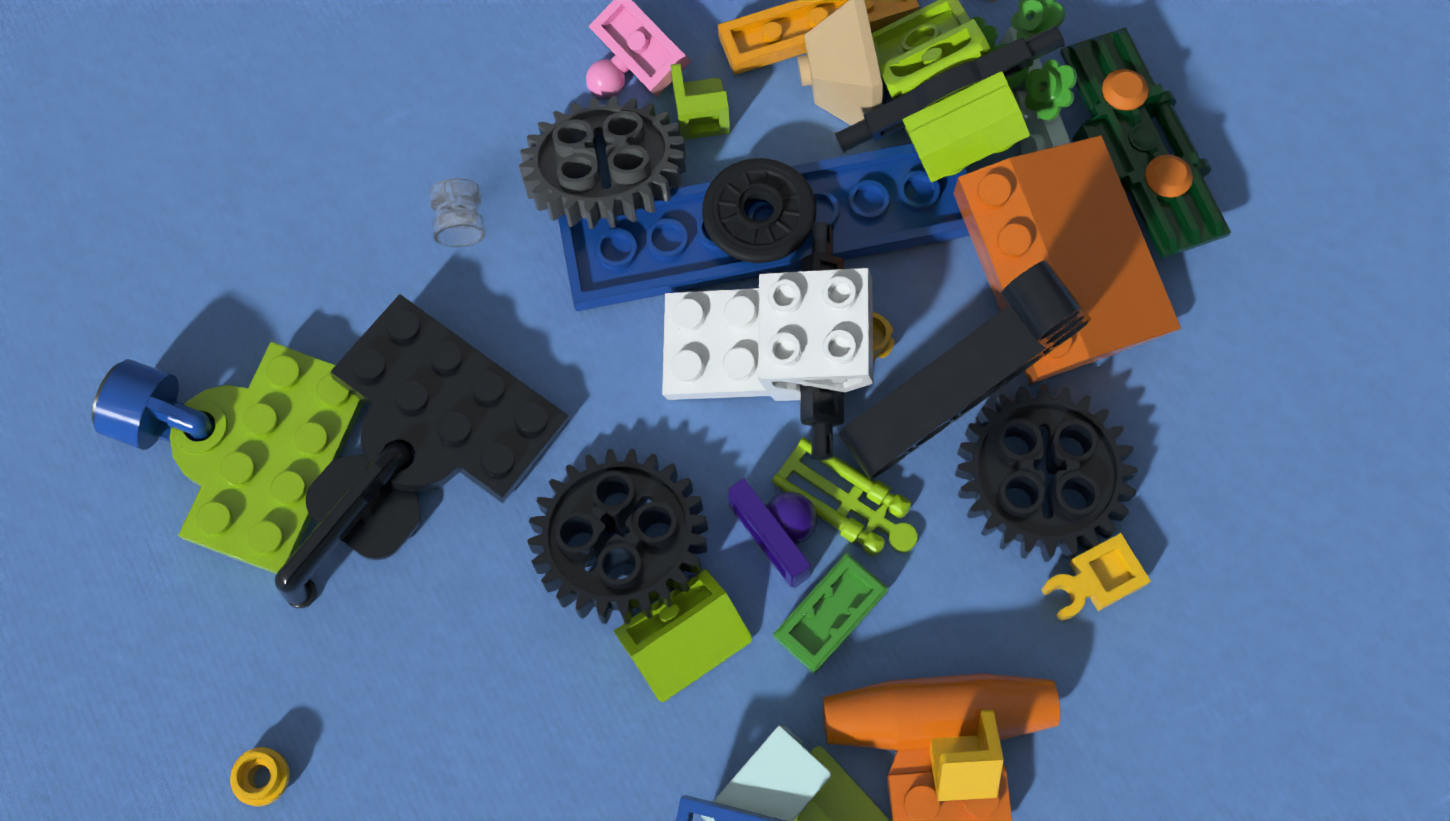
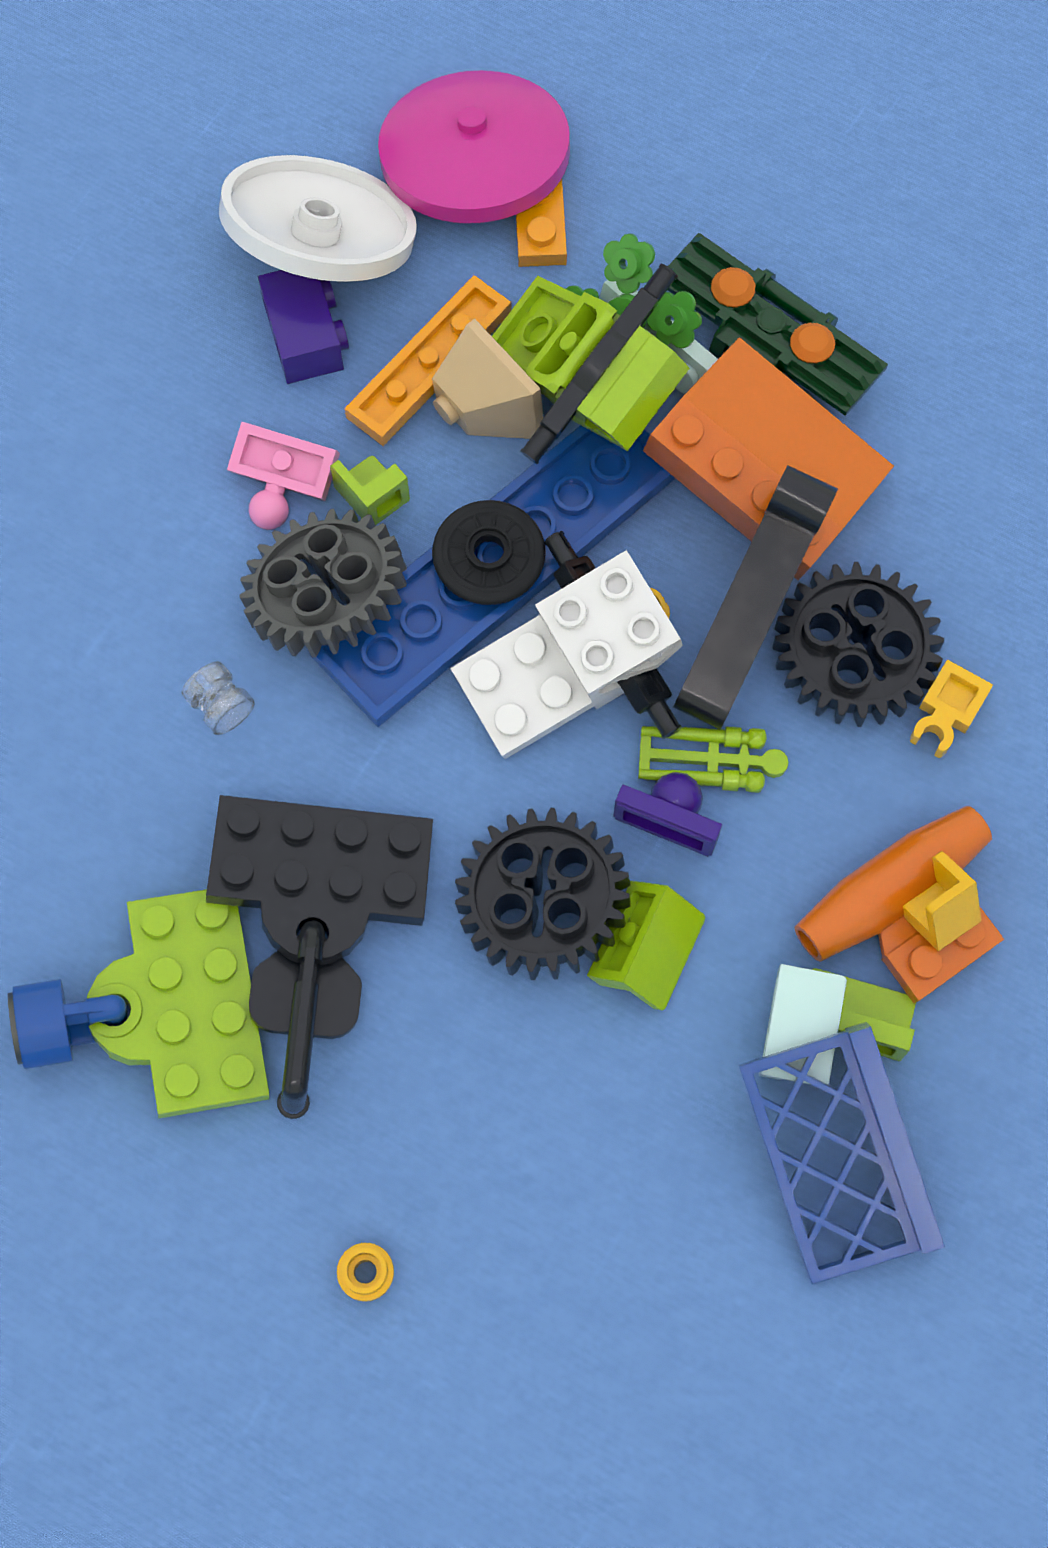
camera: 35 degrees left, 0 degrees up
bright green plate [773,553,889,675] -> none

